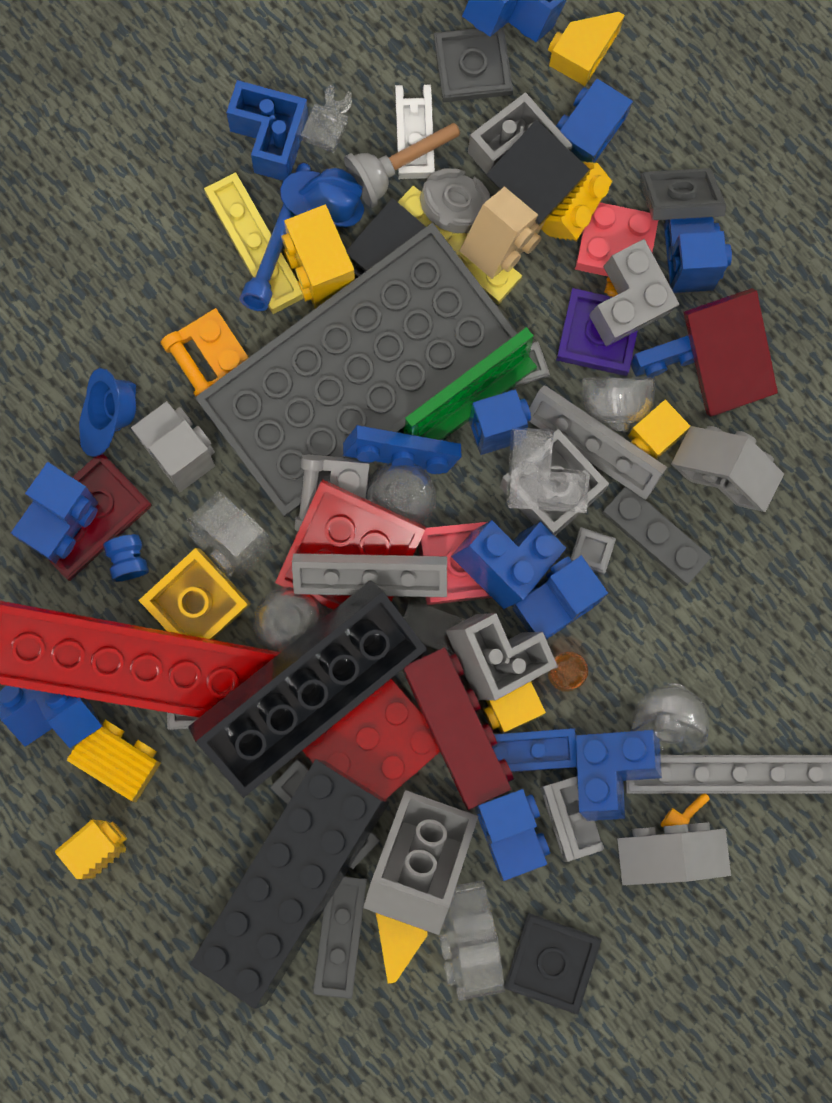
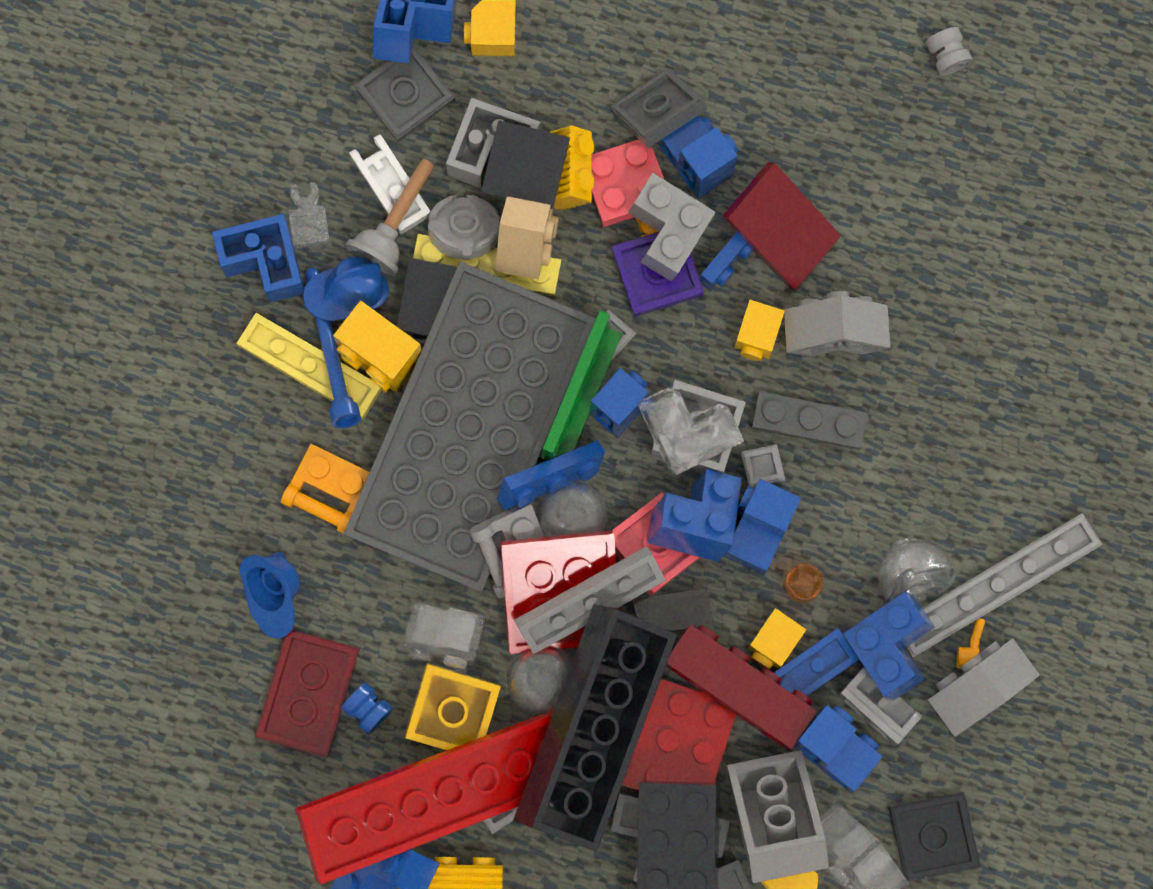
camera: 25 degrees left, 0 degrees up
blue brick [11,462,98,564] -> none
light grey brick [131,401,215,493] -> none
light grey brick [445,613,558,701] -> none
light grey plate [529,385,668,500] -> none
blue brick [556,79,633,163] -> none
clear cylinder [582,376,655,431] -> none

